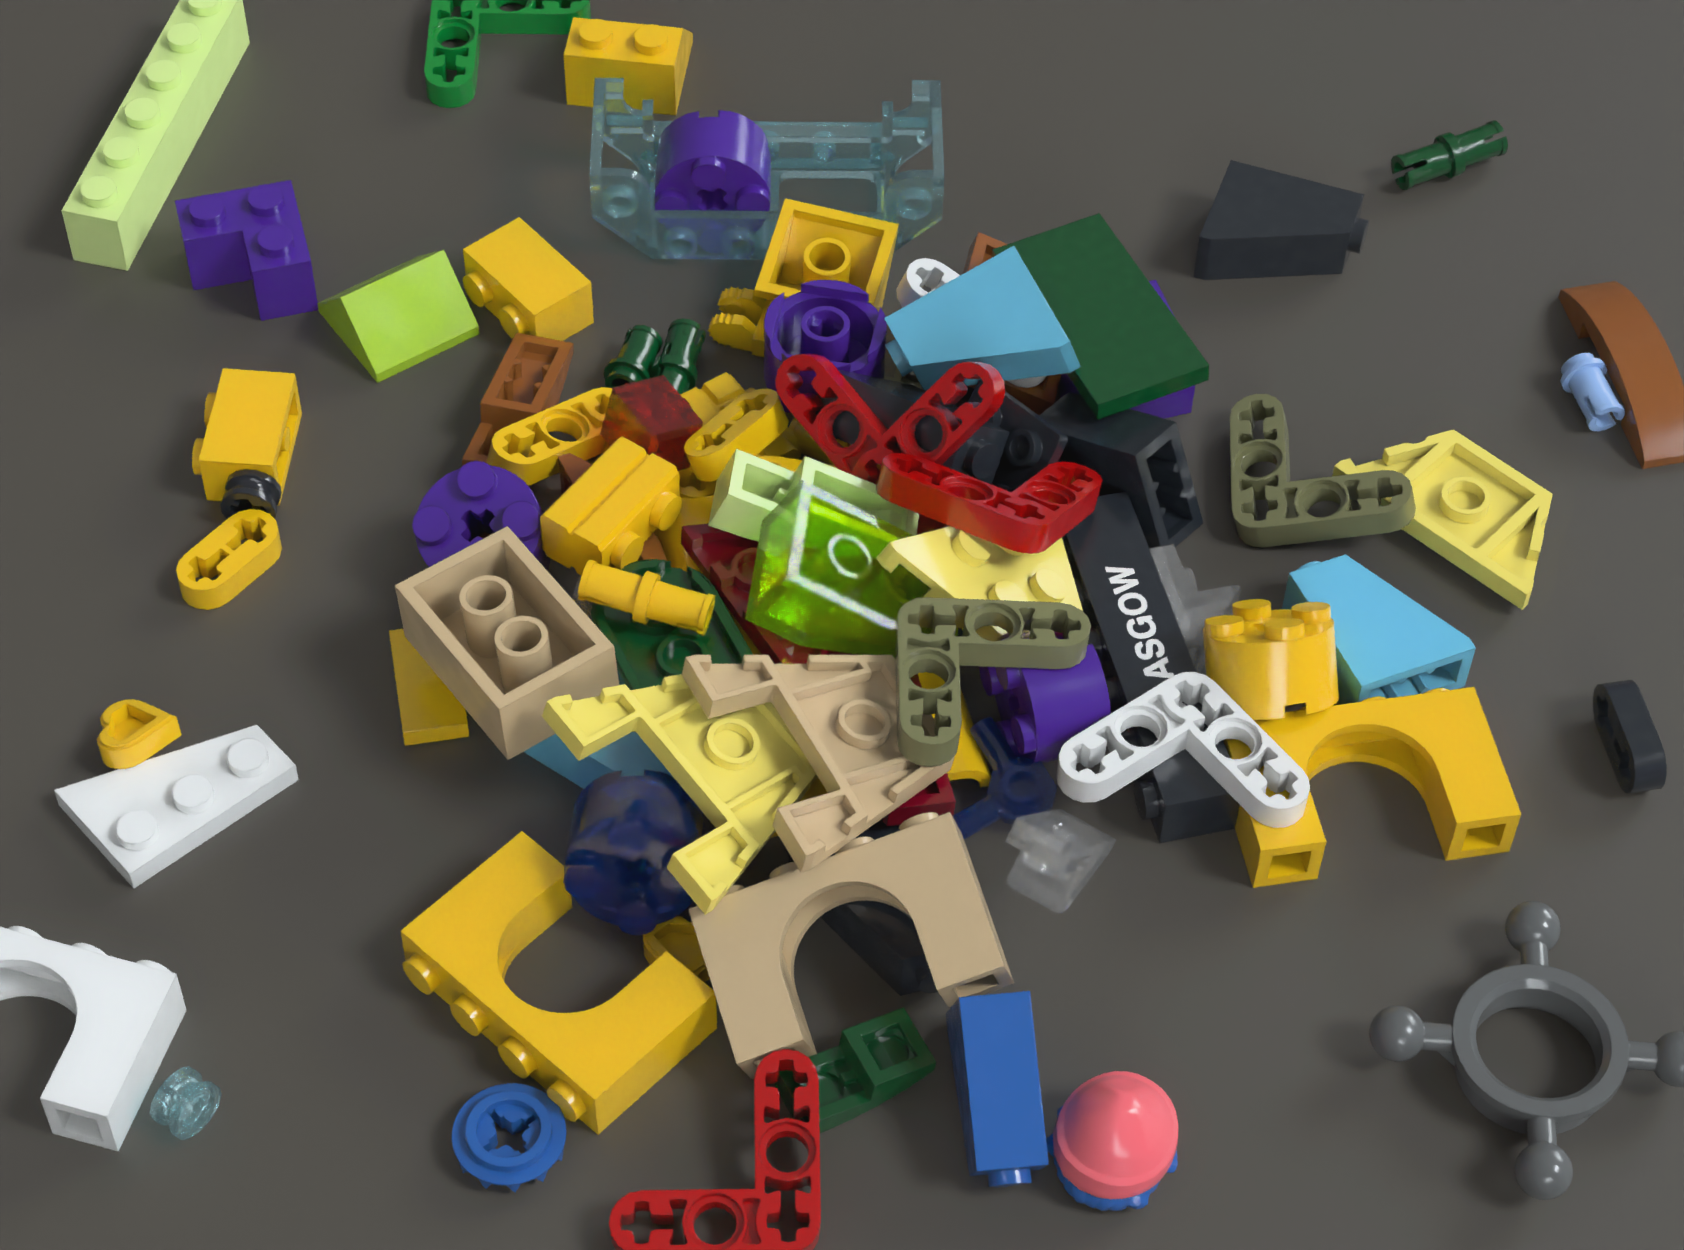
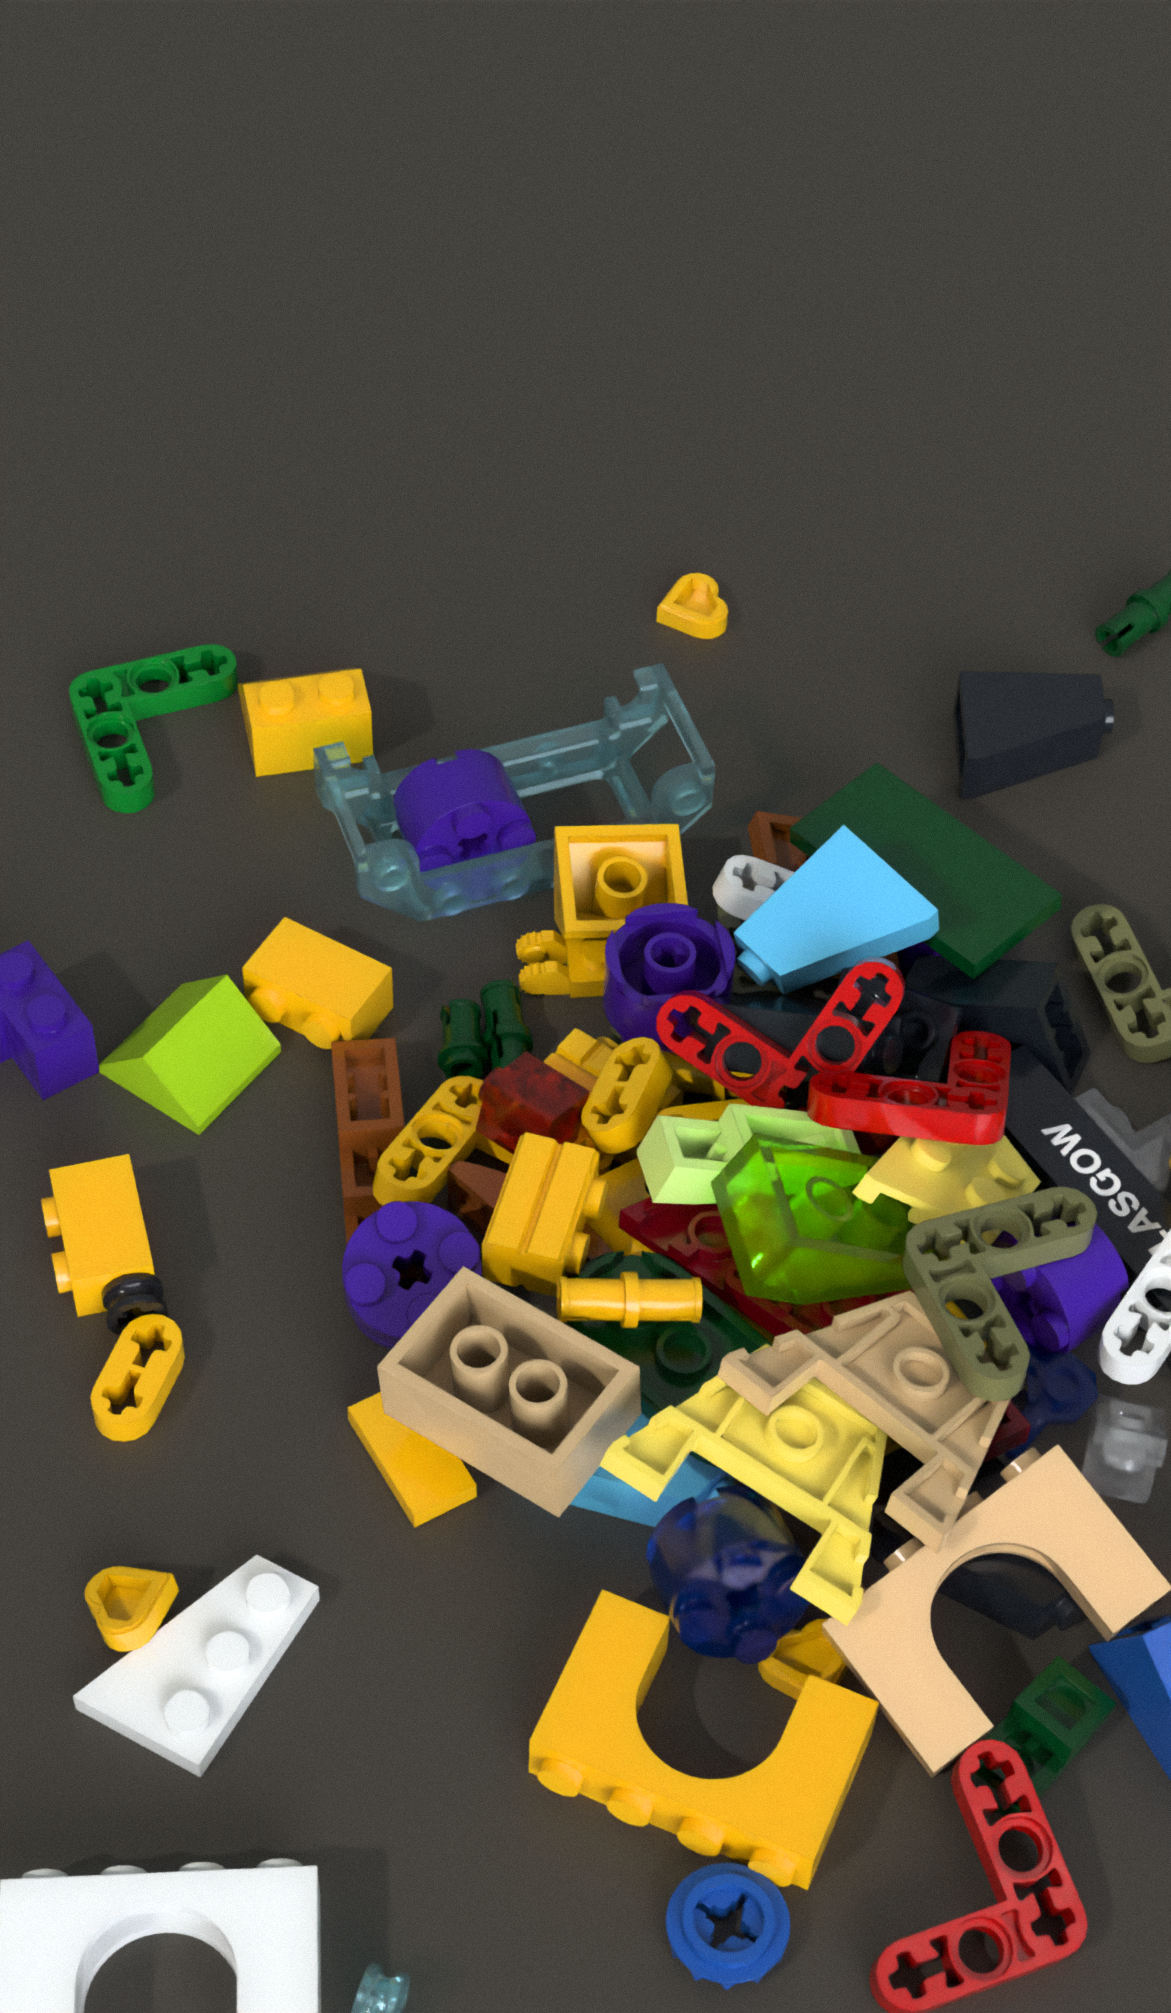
camera: 20 degrees left, 0 degrees up
none -> yellow tile [656,573,728,639]

